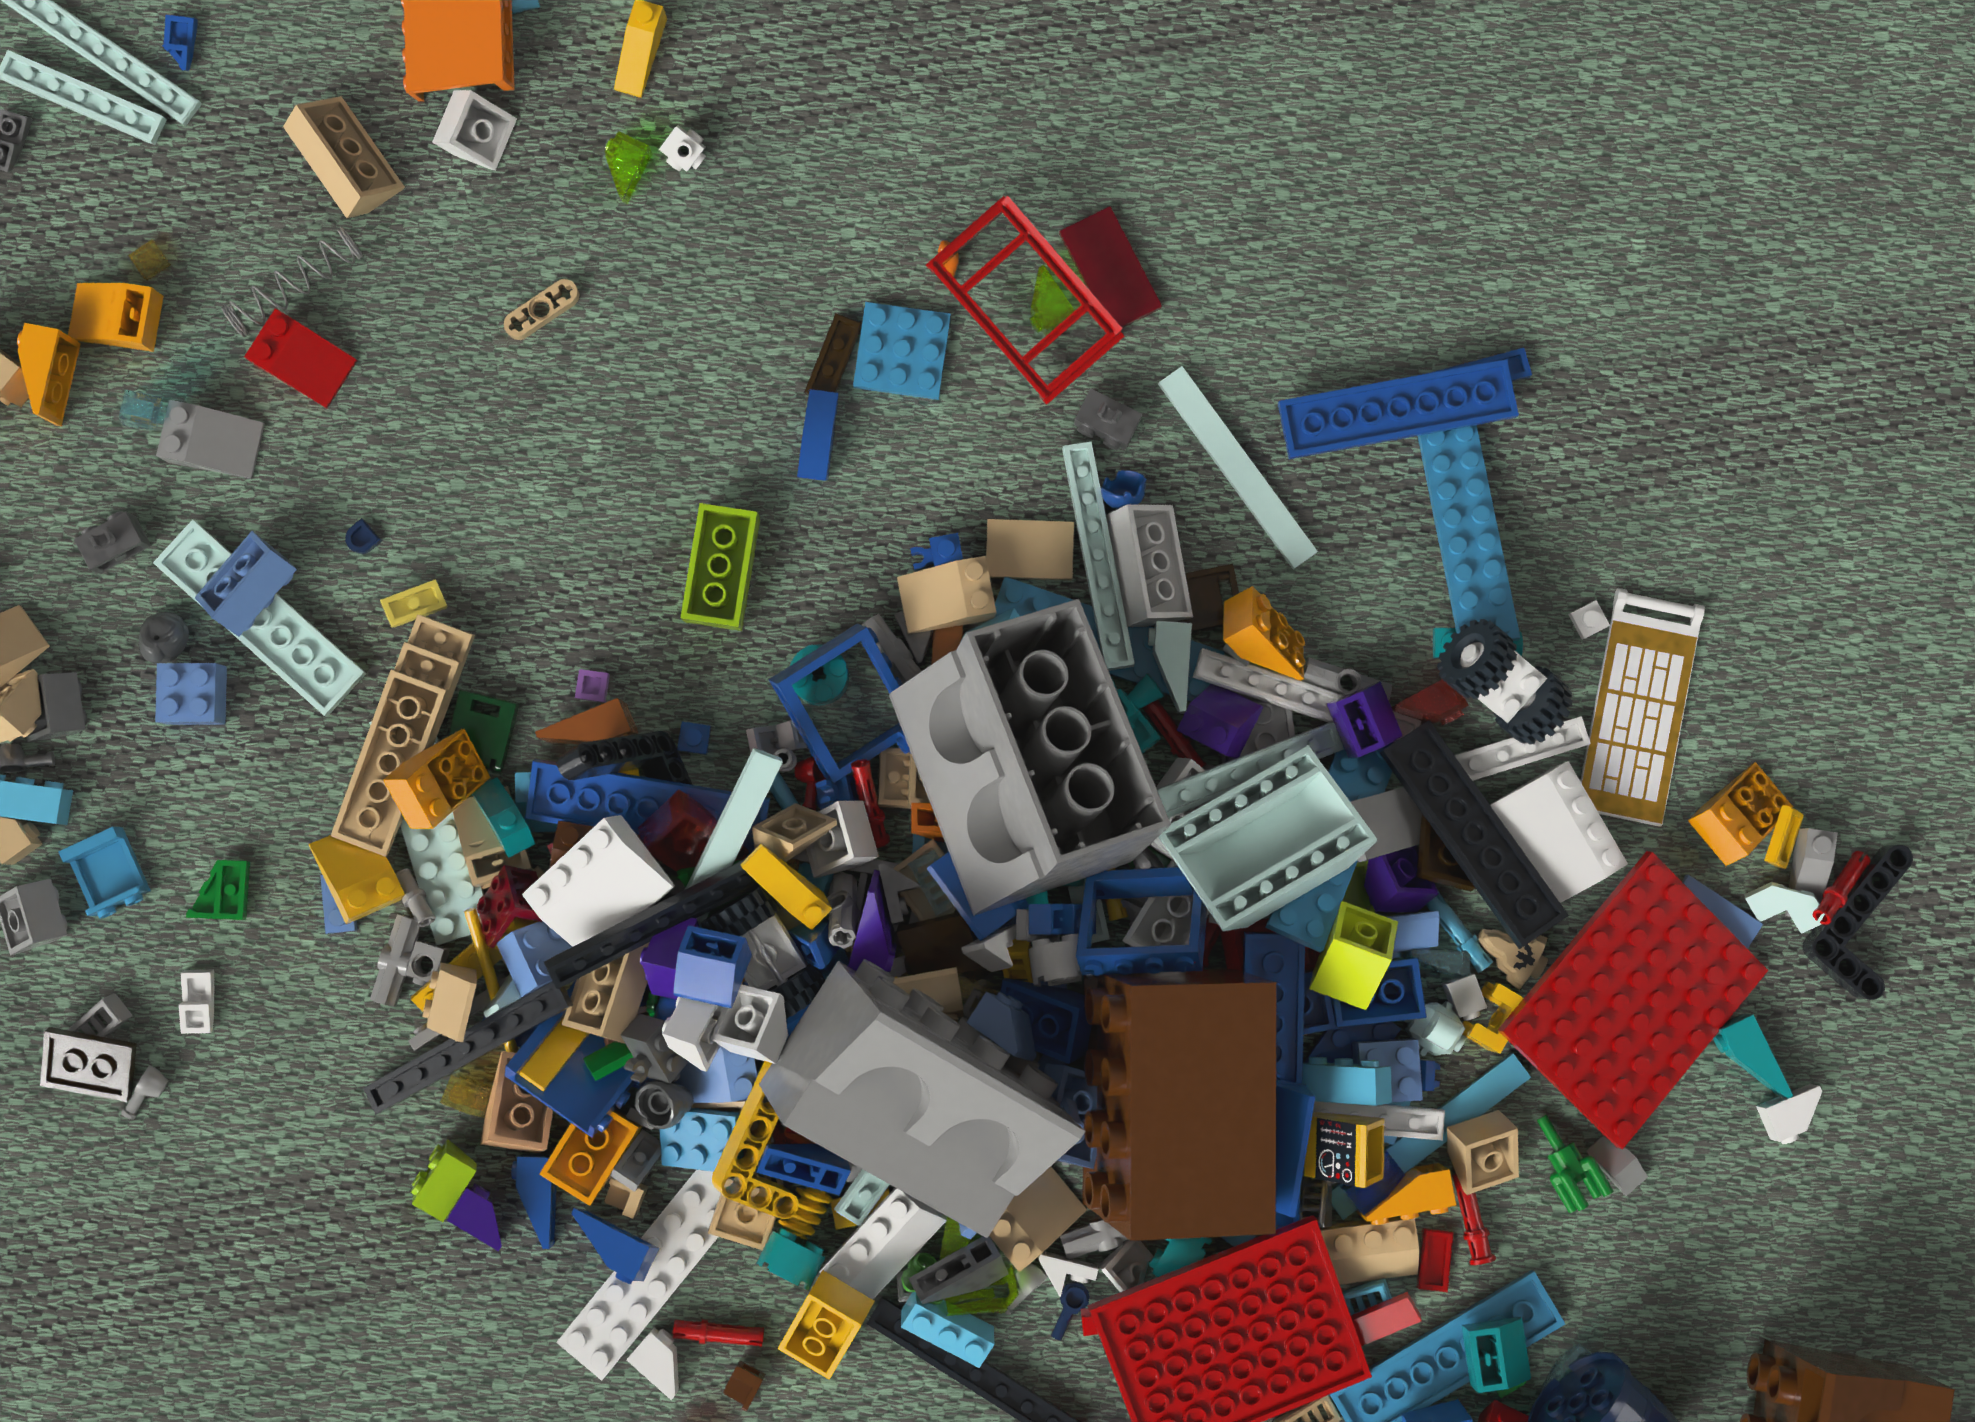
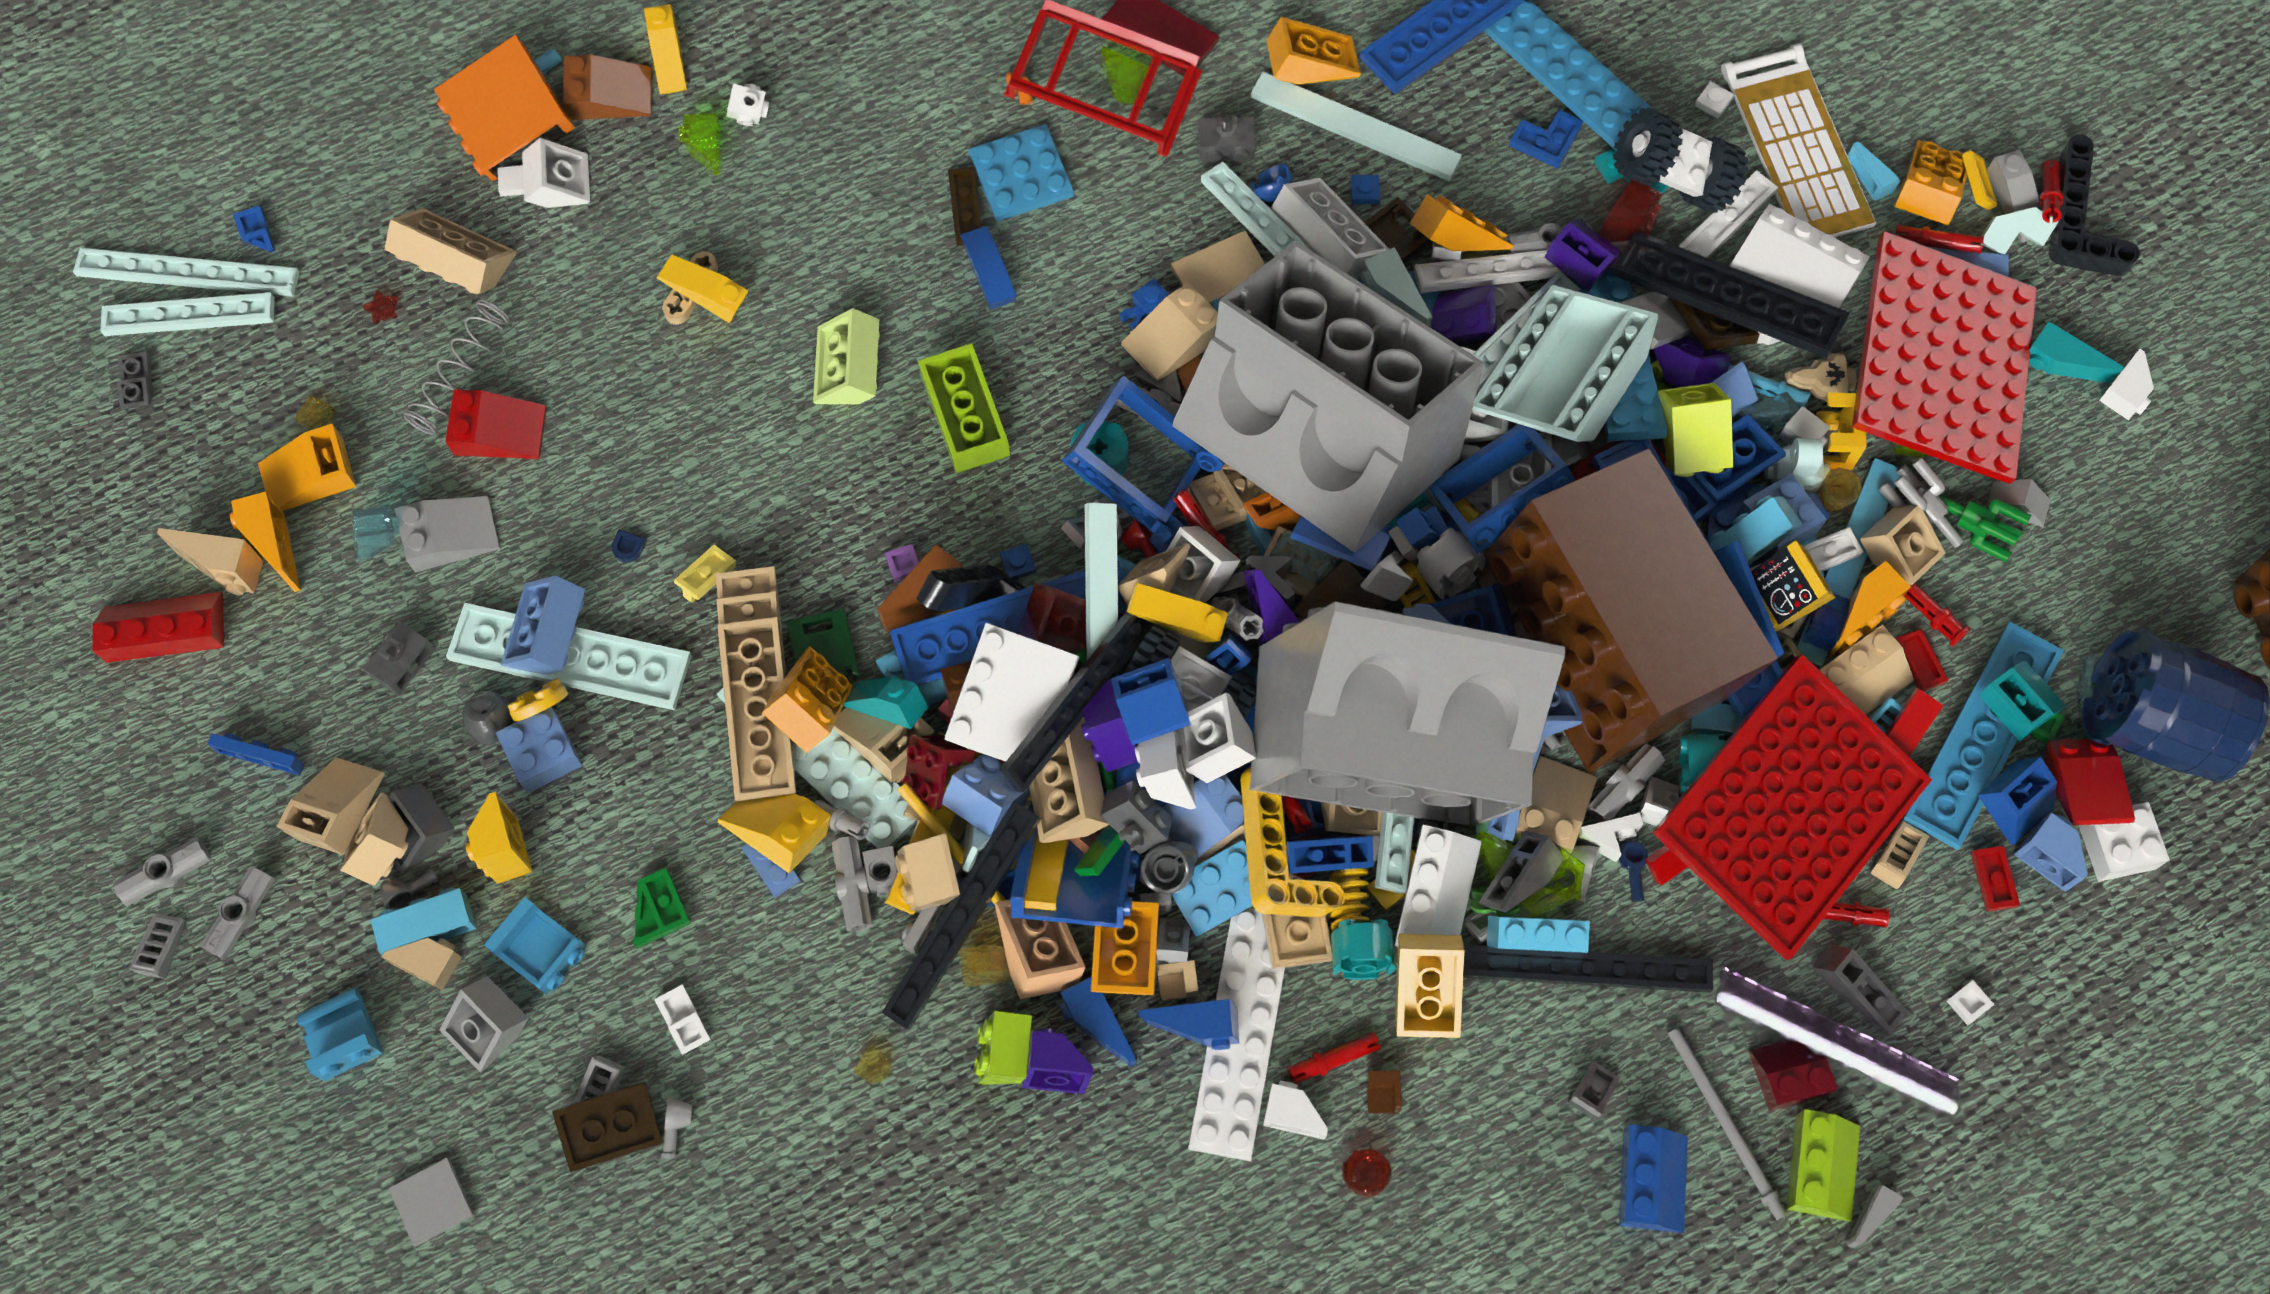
camera: 25 degrees left, 15 degrees down
none -> clear red plate [363,291,399,324]
none -> yellow slope [465,792,533,884]
none -> white tile [498,165,524,197]
none -> yellow tile [508,678,568,721]
none -> slope [563,55,652,120]
none -> yellow slope [657,254,748,323]
none -> yellowish green slope [813,308,880,404]
none -> clear yellow tile [853,1045,891,1084]
none -> light orange slope [1266,17,1361,84]
none -> blue plate [1351,175,1380,204]
none -> blue plate [1509,110,1584,169]
none -> clear yellow piece [1819,467,1862,512]
none -> medium azure slope [1847,142,1900,201]
none -> light grey plant [1878,457,1964,548]
none -> red pin [1895,224,1984,254]

